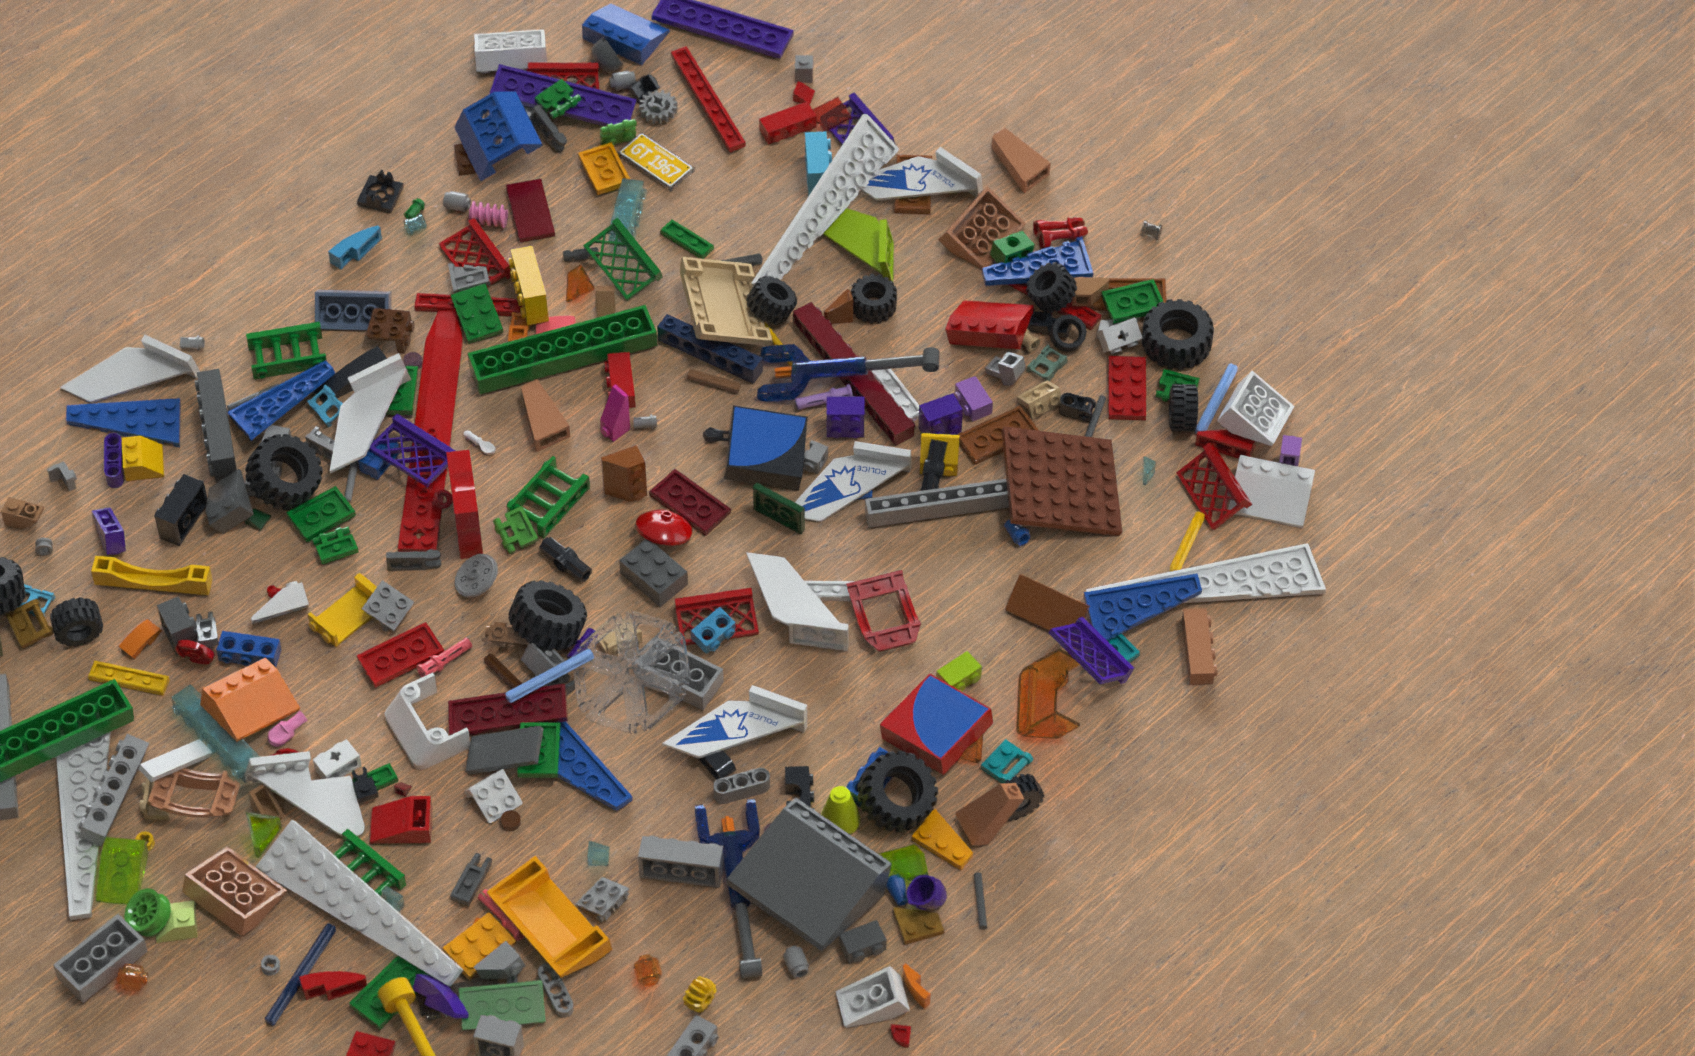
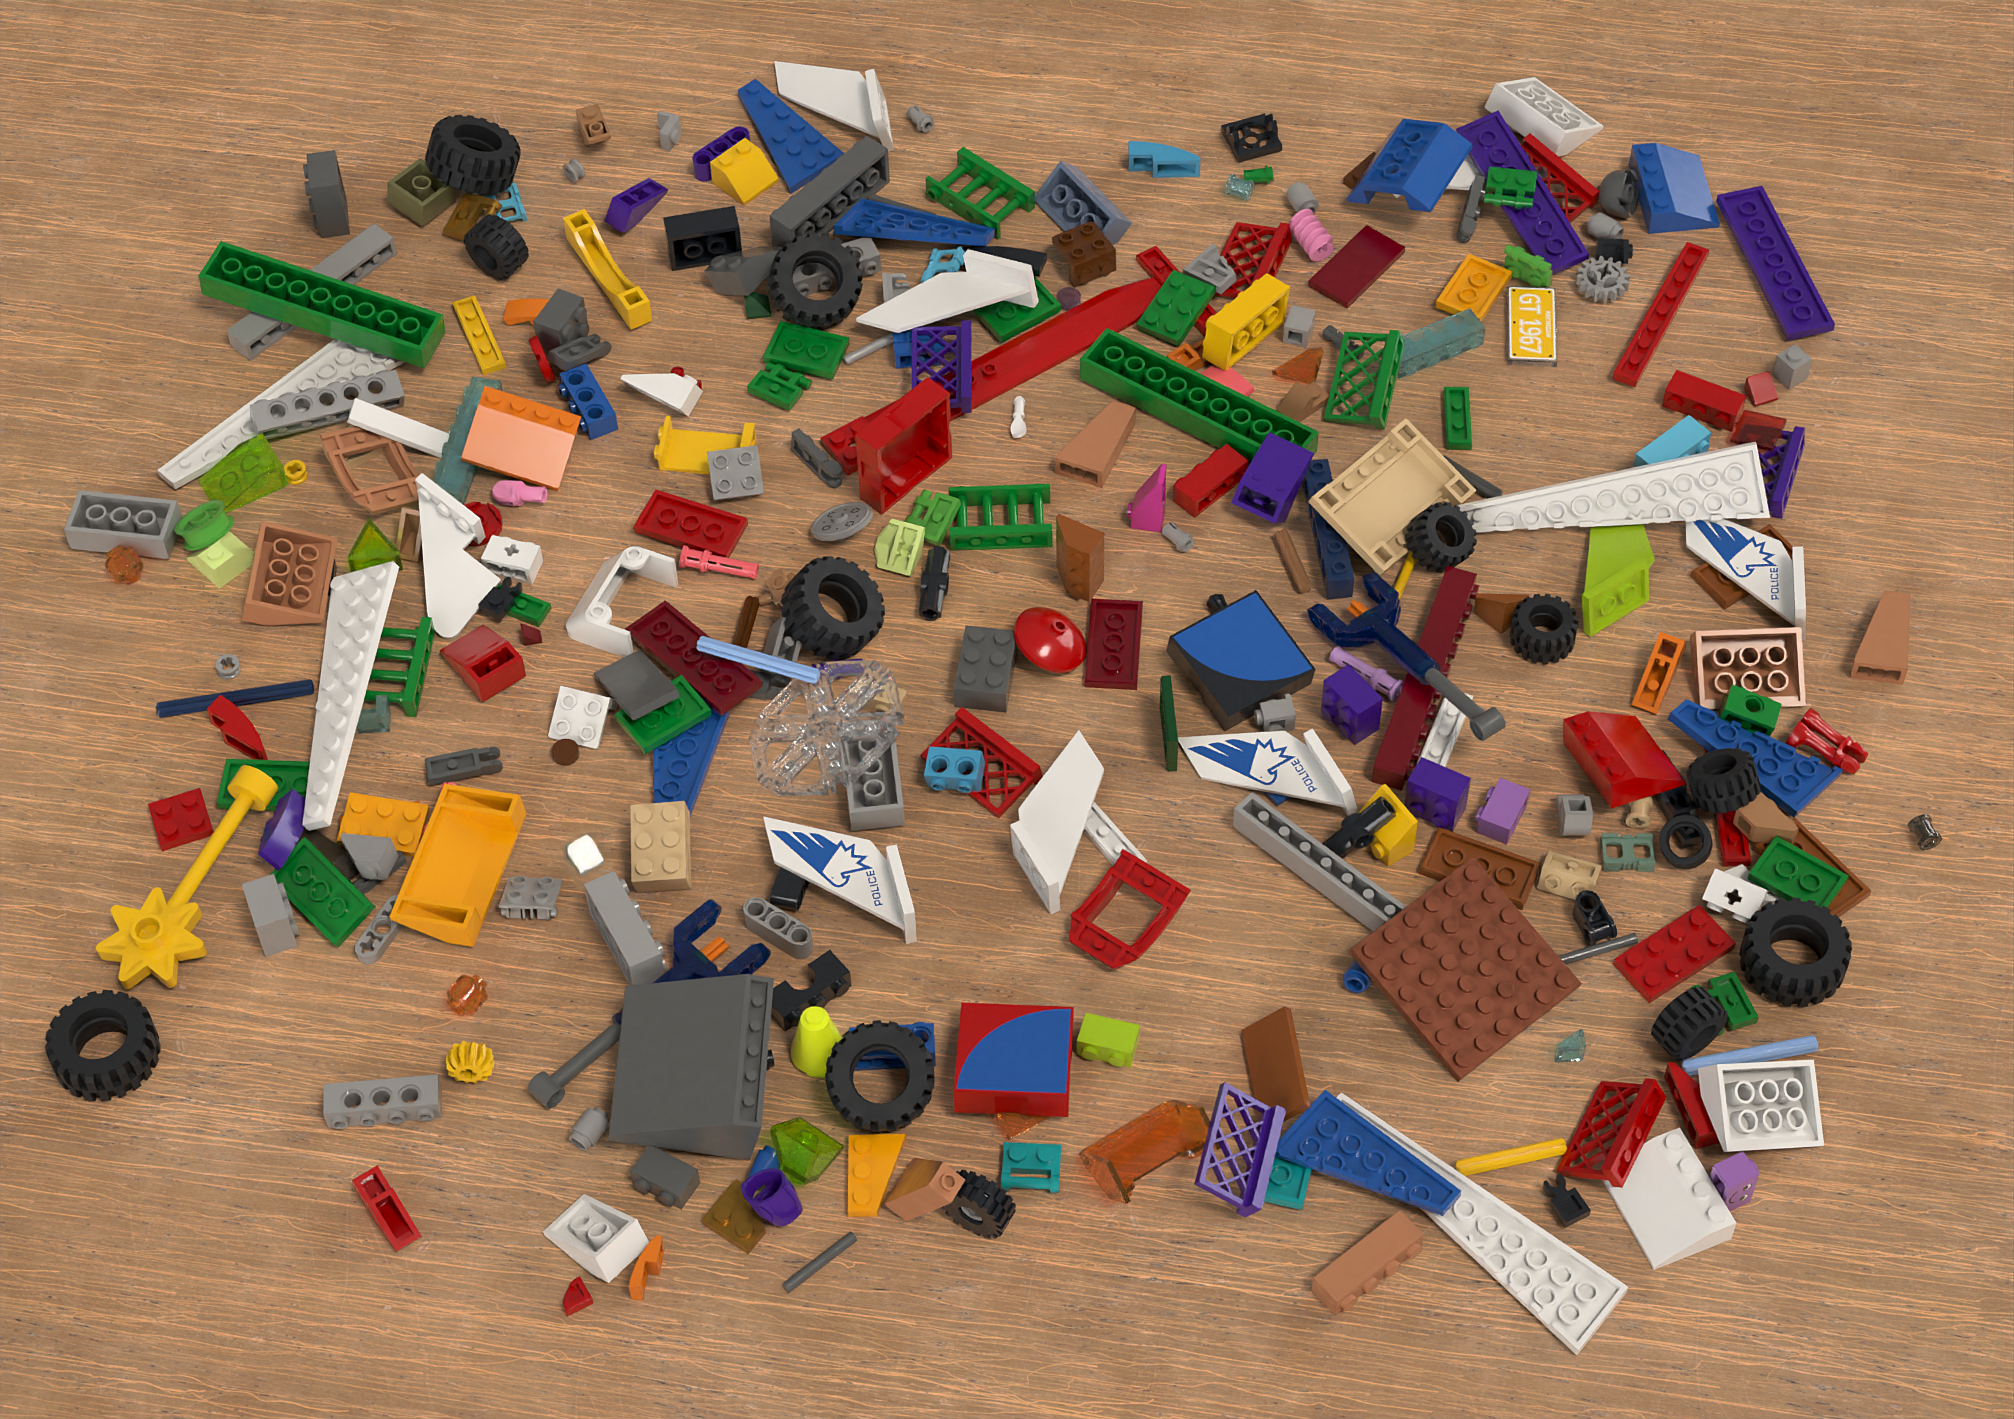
camera: 55 degrees right, 0 degrees up
none -> tan brick [630,801,691,893]
none -> yellowish green slope [874,519,925,577]
none -> dark purple slope [1231,432,1314,524]
none -> light grey brick [1283,305,1316,348]
none -> black plate [1543,1174,1591,1228]
none -> orange slope [1631,632,1686,715]

